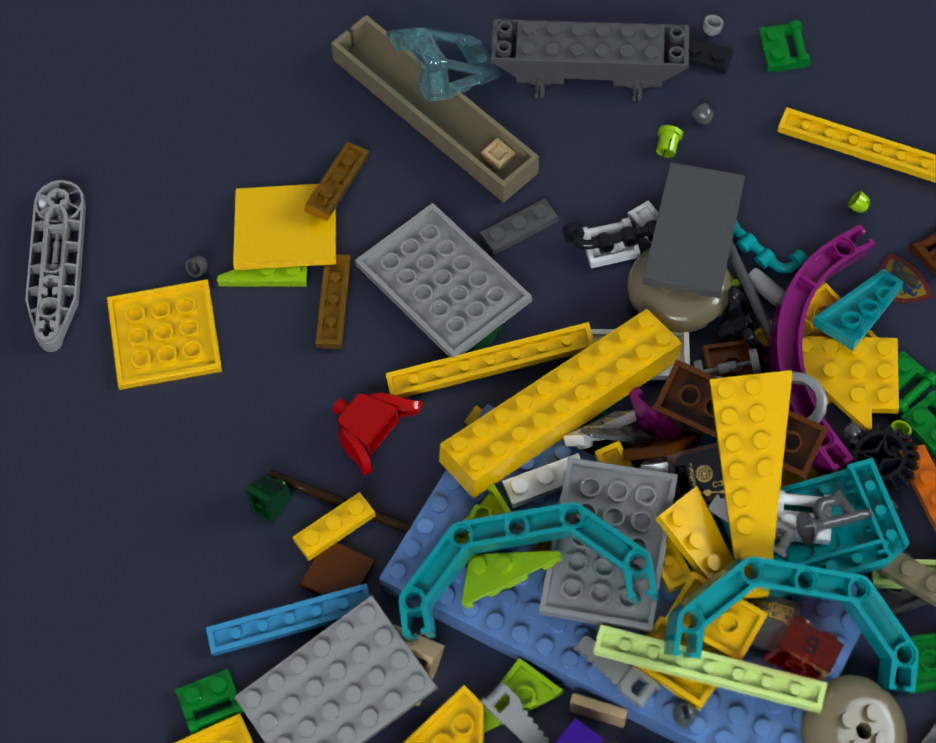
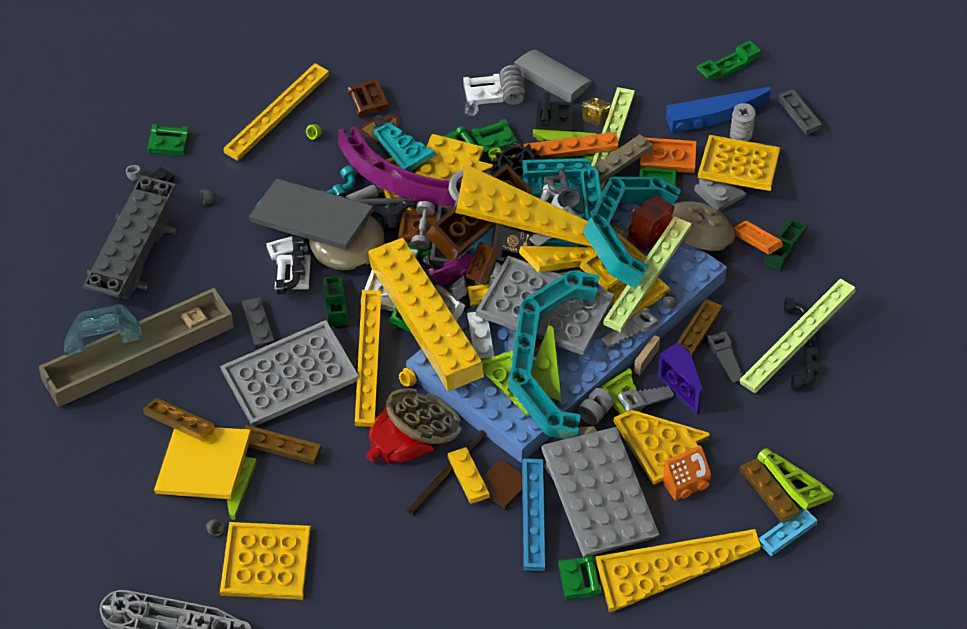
camera: 80 degrees left, 10 degrees down
dark green slope [245,475,291,524] -> none
lime bush [656,125,683,158] -> none
none -> dark green slope [323,275,348,327]
none -> dark tan brick [386,388,462,444]
none -> light grey wheel [577,388,614,425]

